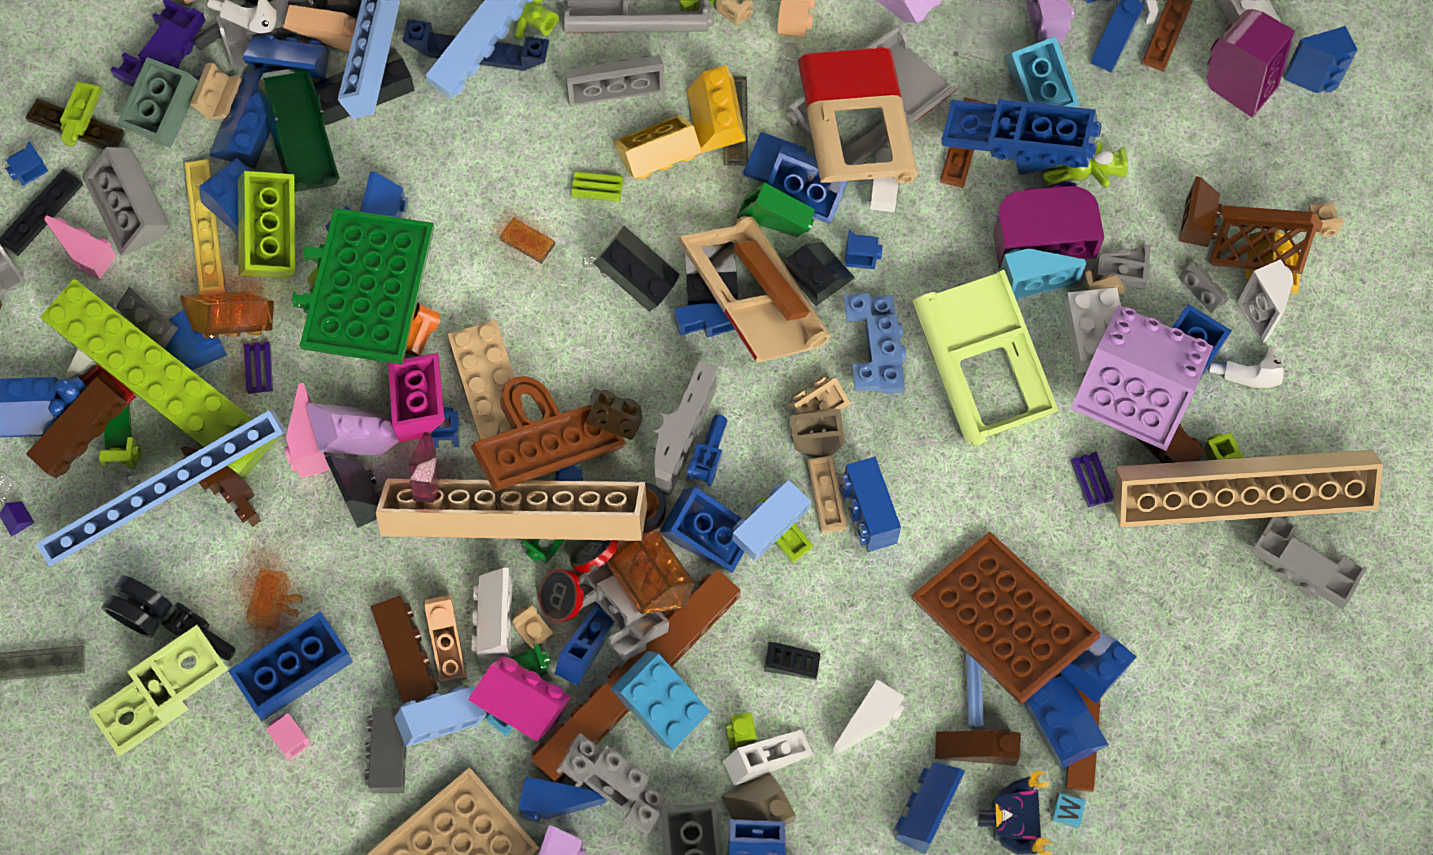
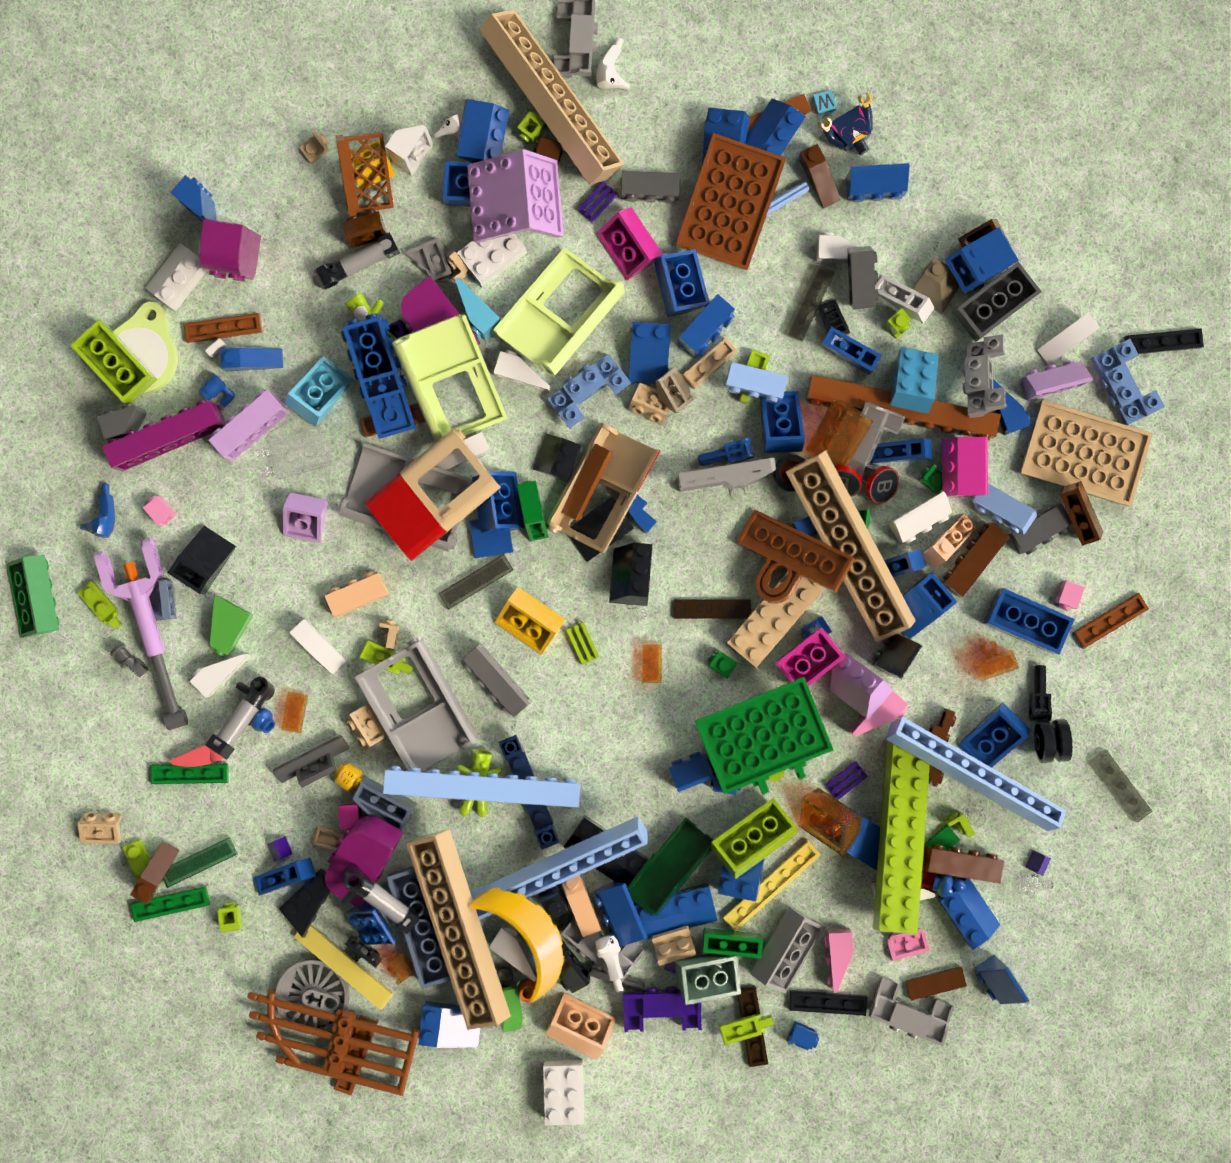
camera: 115 degrees left, 20 degrees up
yellowish green bracket [89,625,228,757] -> none
dark grey plate [116,287,178,349] -> none
orange piece [405,302,440,357] -> none
clear pink slope [408,432,440,503] -> none
tan bracket [512,605,554,650] -> none
dark brown bracket [586,388,643,440] -> none
yellow slope [687,65,746,154] -> none
blue window [845,230,883,269] -> none
light grey hinge [1179,262,1229,313] -> none
none -> piece [314,232,400,290]
none -> yellowish green piece [392,314,508,442]
none -> blue slope [455,99,509,163]
none -> white slope [494,350,550,392]
none -> white animal [596,38,629,90]
none -> dark pink slope [596,207,663,280]
none -> dark grey brick [621,171,680,203]
none -> blue slope [629,322,671,384]
none -> blue slope [654,249,710,317]
none -> dark brown tile [674,599,751,619]
none -> green brick [702,928,763,958]
none -> green bracket [707,650,738,679]
none -> clear smoke tile [784,265,835,342]
none -> blue slope [822,327,882,375]
none -> dark grey brick [847,246,879,310]
none -> blue slope [884,549,926,577]
none -> bright pink slope [887,928,930,961]
none -> blue slope [902,572,957,639]
none -> blue slope [958,702,1030,768]
none -> reddish brown brick [1060,481,1103,546]
none -> dark orange tile [1072,593,1149,649]

